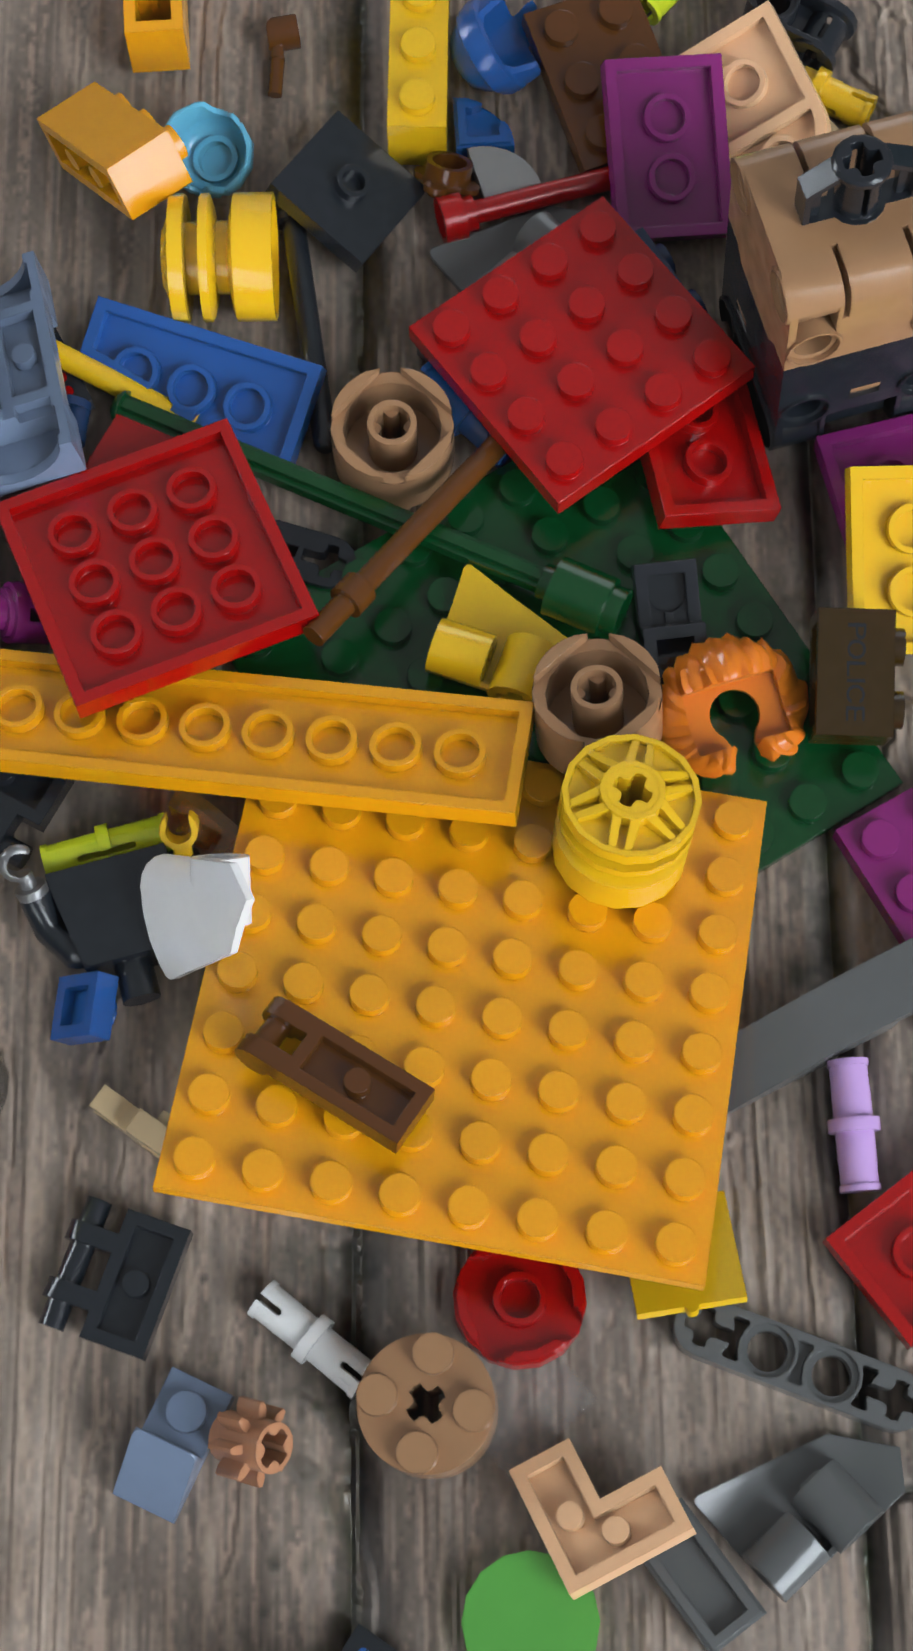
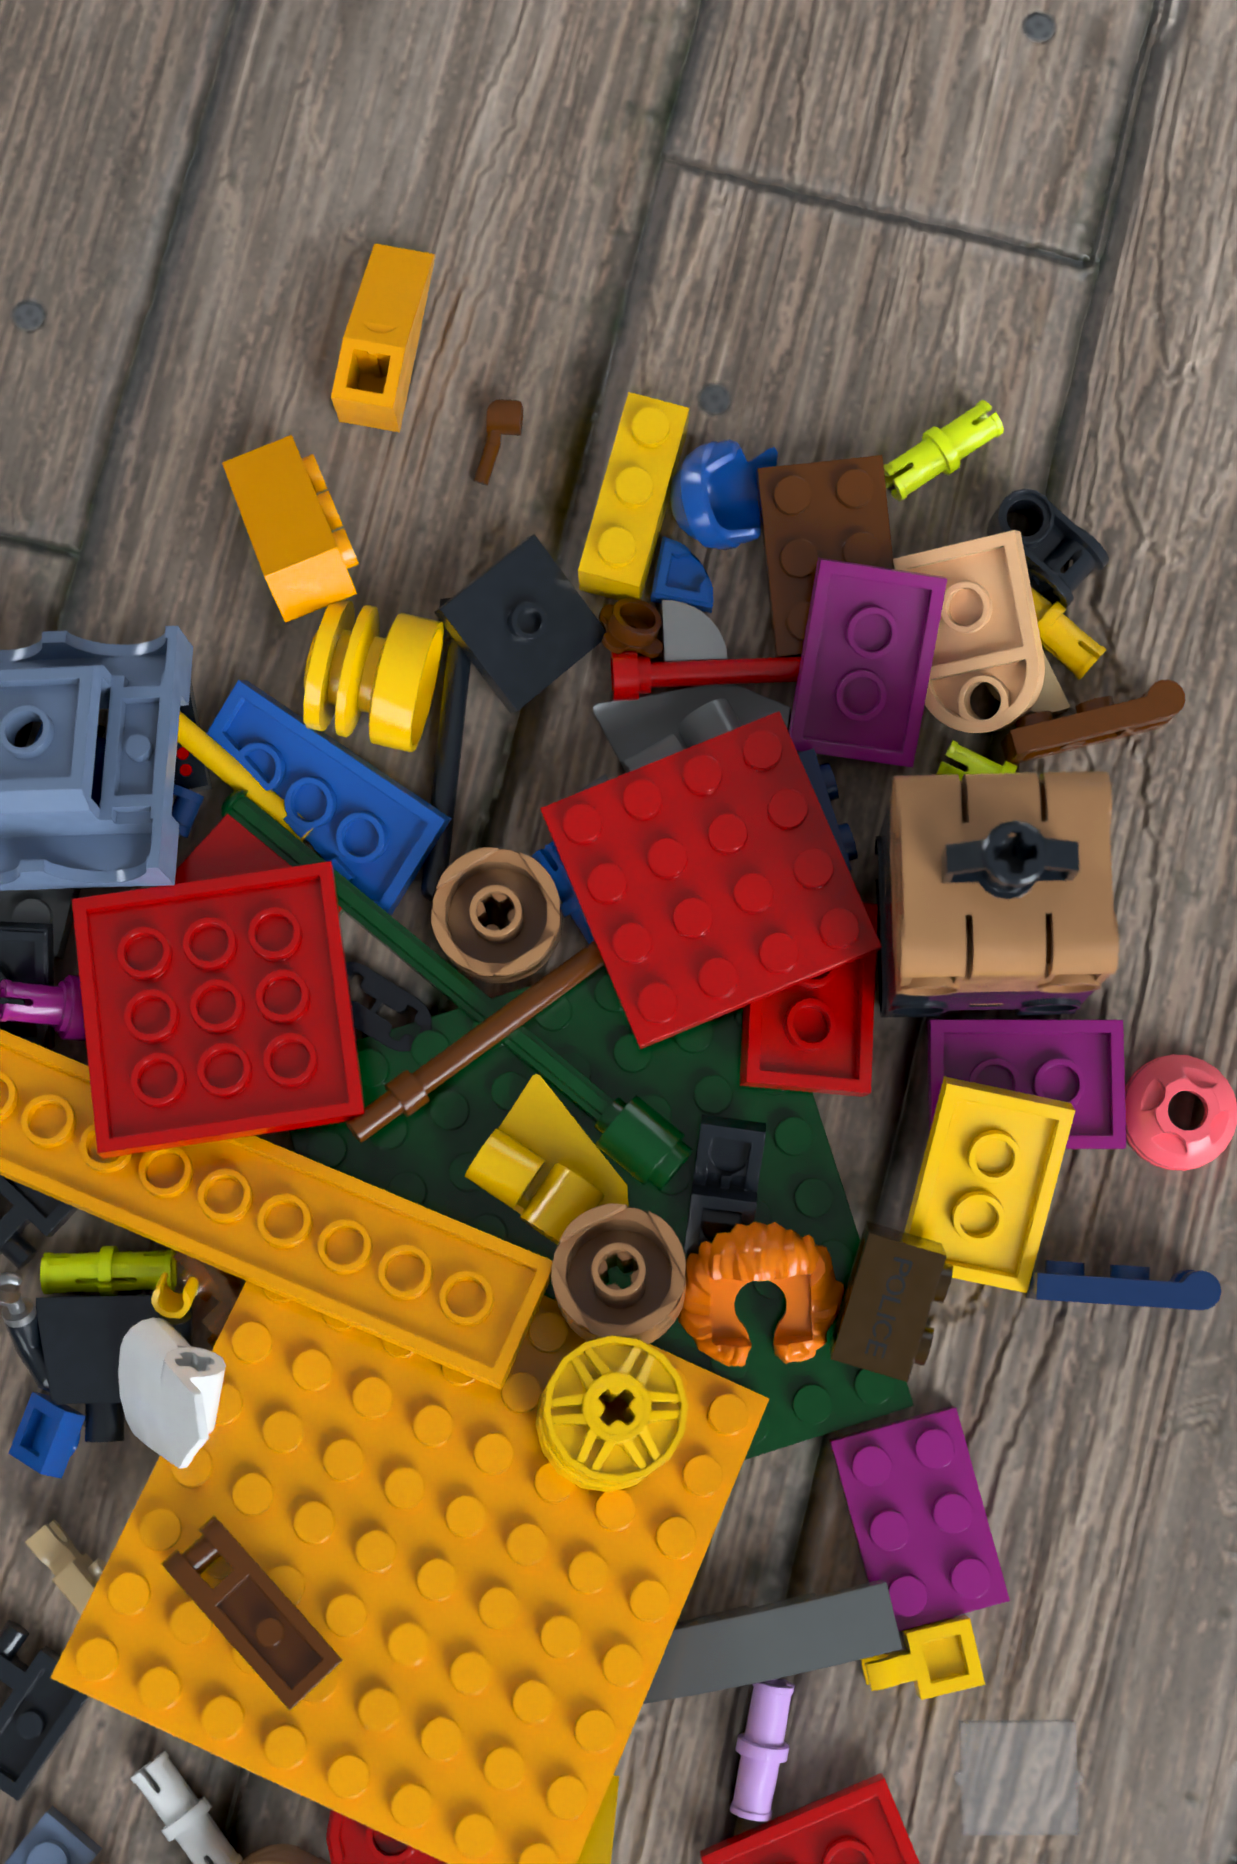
camera: 15 degrees right, 10 degrees up
medium azure hair [164,101,254,198] -> none

